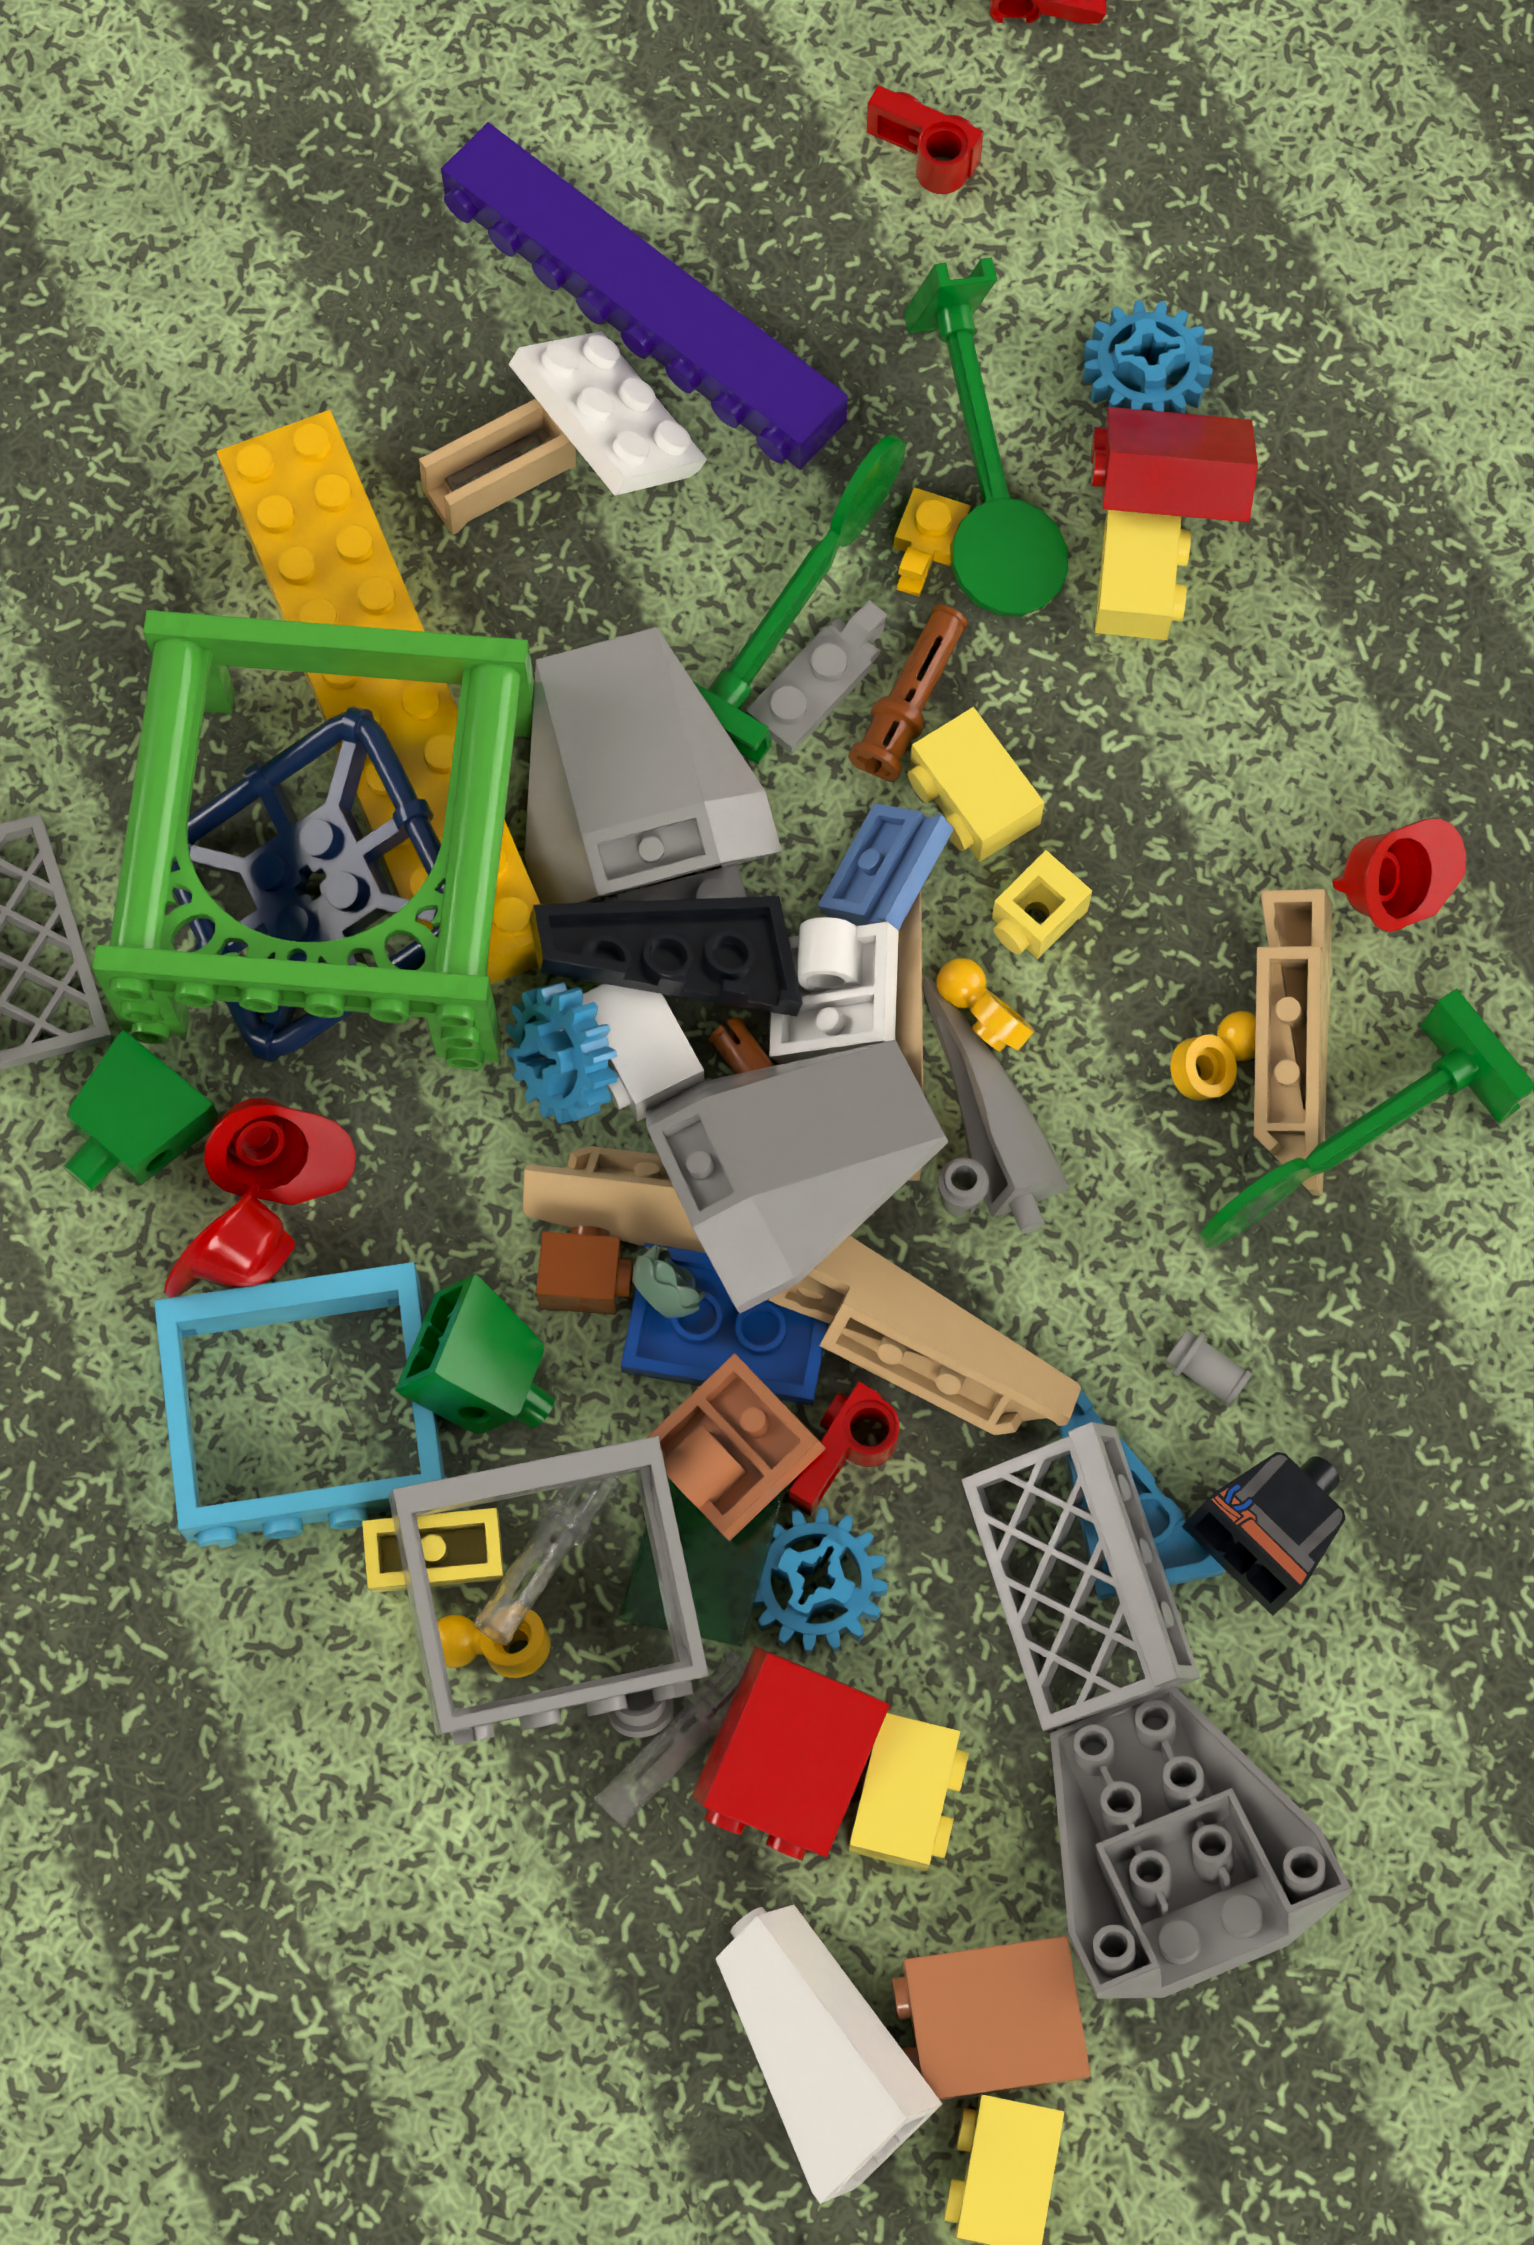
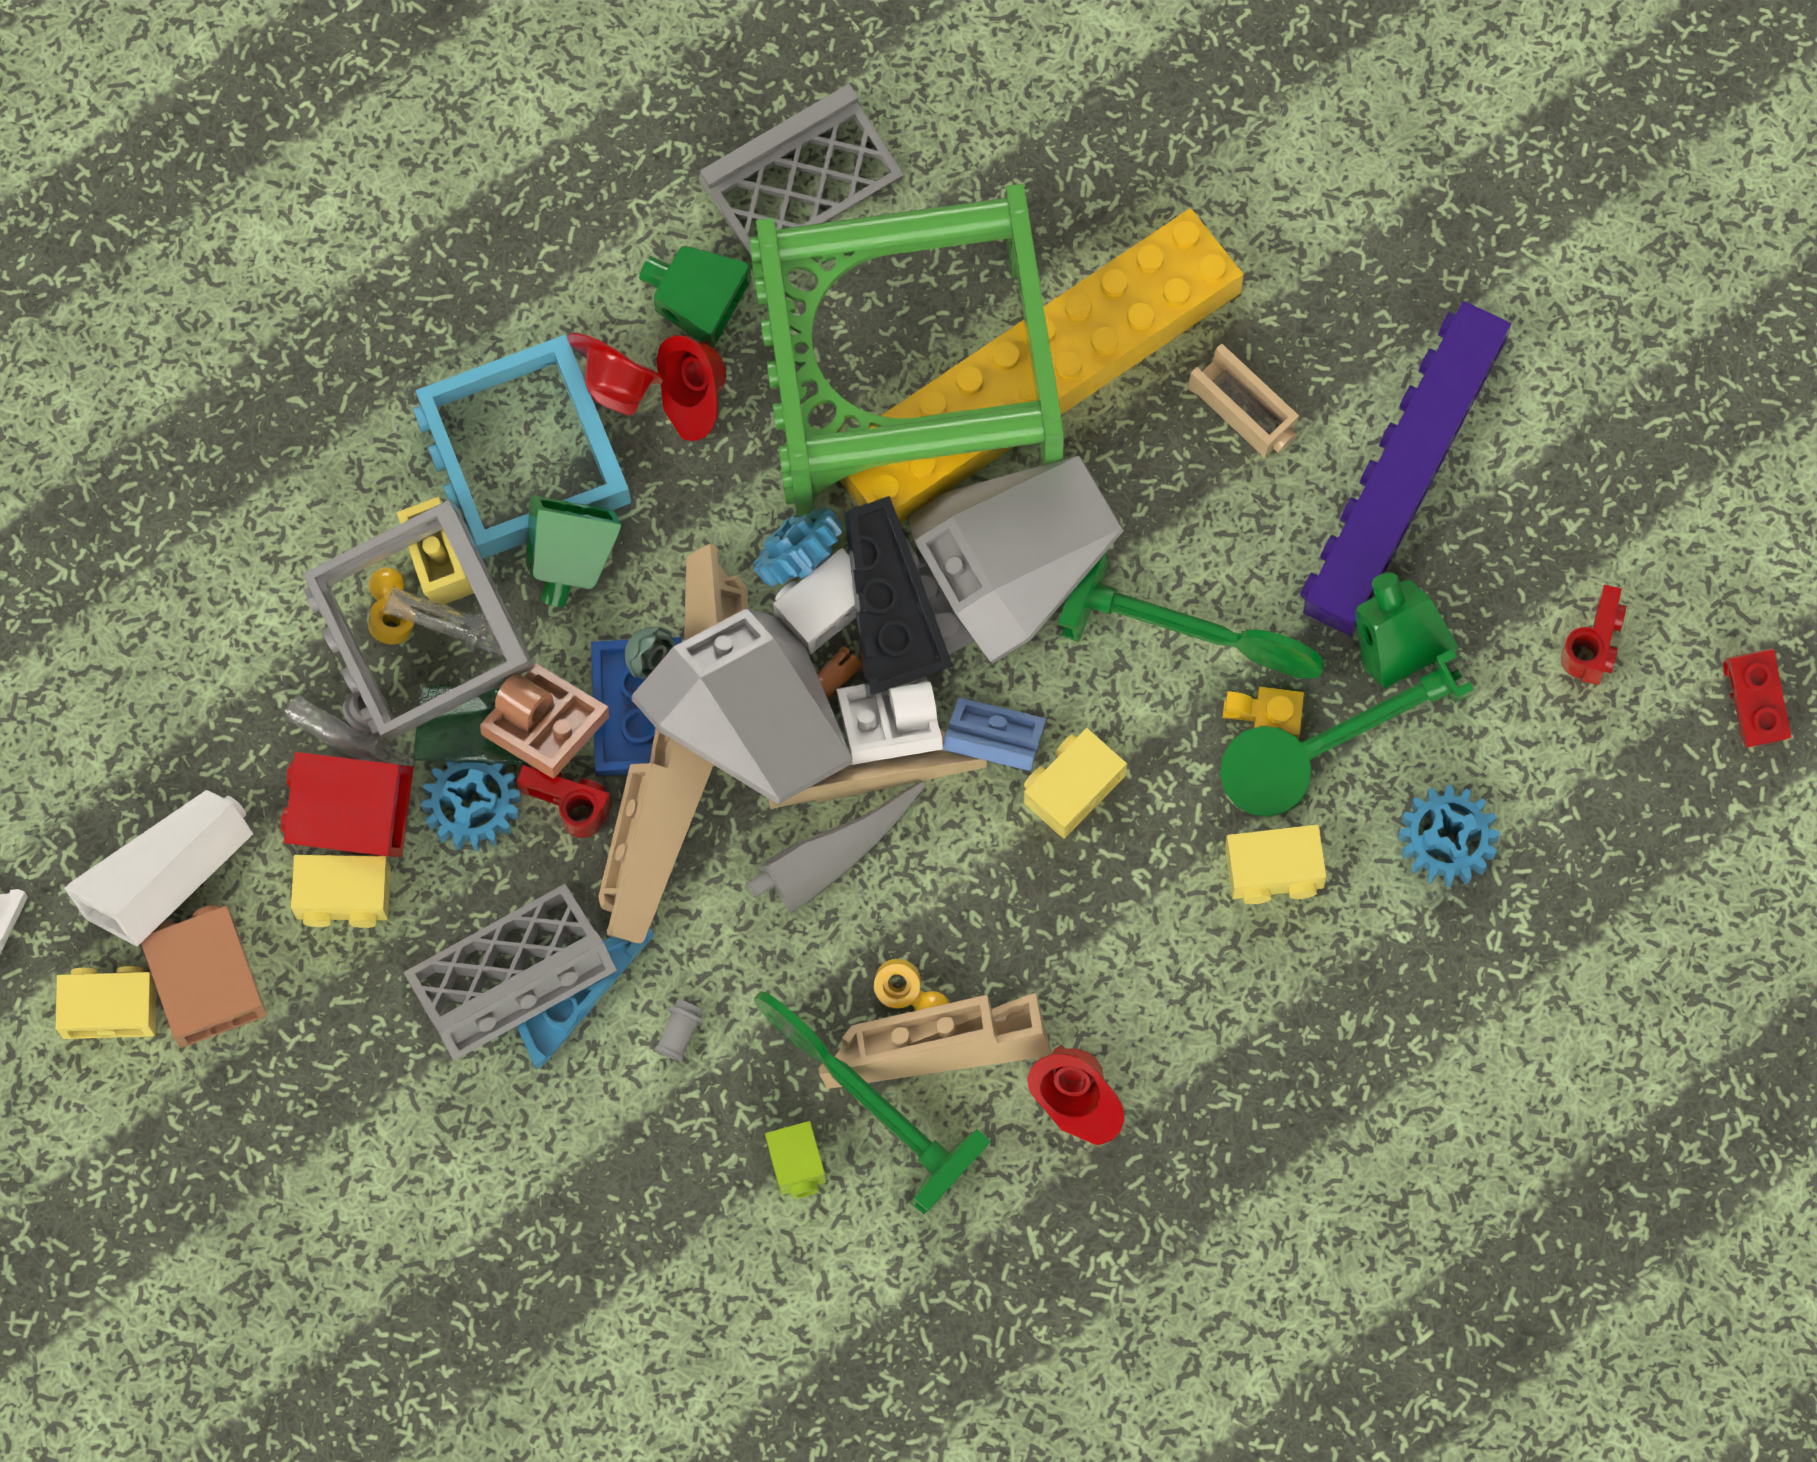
camera: 80 degrees right, 0 degrees up
dark blue plate [173,706,445,1062] -> none
white plate [509,331,707,496] -> none
dark orange brick [536,1226,633,1315] -> none
light grey hinge [745,600,888,754] -> none
dark orange pin [848,605,968,782] -> none
yellow plate [936,958,1035,1052] -> none
light grey pin [937,1157,989,1217] -> none
light yellow brick [992,850,1092,959] -> none
light grey wedge [1050,1687,1351,1999] -> none
red brick [1091,407,1258,523] -> none
black torso [1181,1452,1346,1616] -> none
none -> lime brick [765,1121,826,1199]
none -> green torso [1355,573,1459,689]

